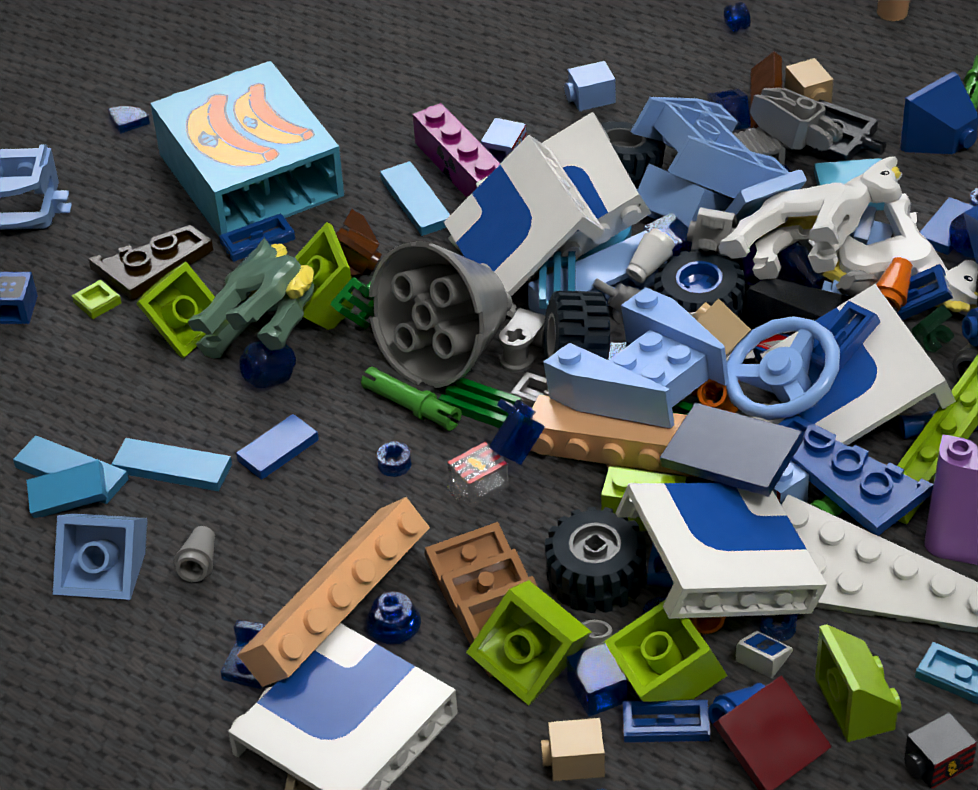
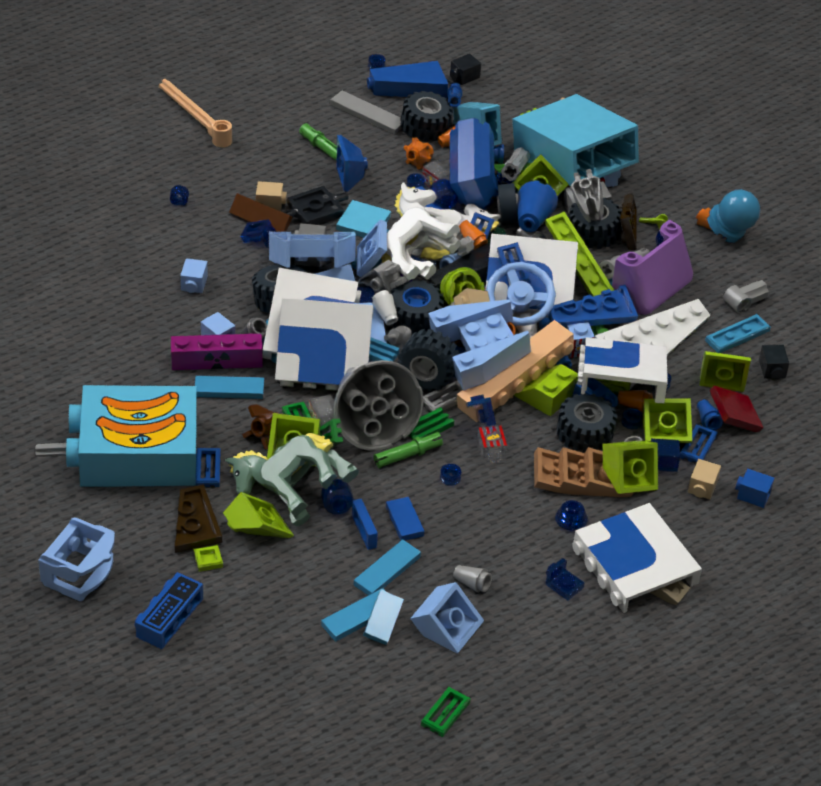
camera: 70 degrees left, 0 degrees up
clear blue tile [108,106,150,134] -> none
light nougat brick [237,497,430,687] -> none
tile [660,403,803,497] -> none
white slope [736,631,793,679] -> none
light grey hinge [750,88,844,151] -> none
none -> blue tile [352,499,378,550]
none -> lime cone [440,267,484,305]

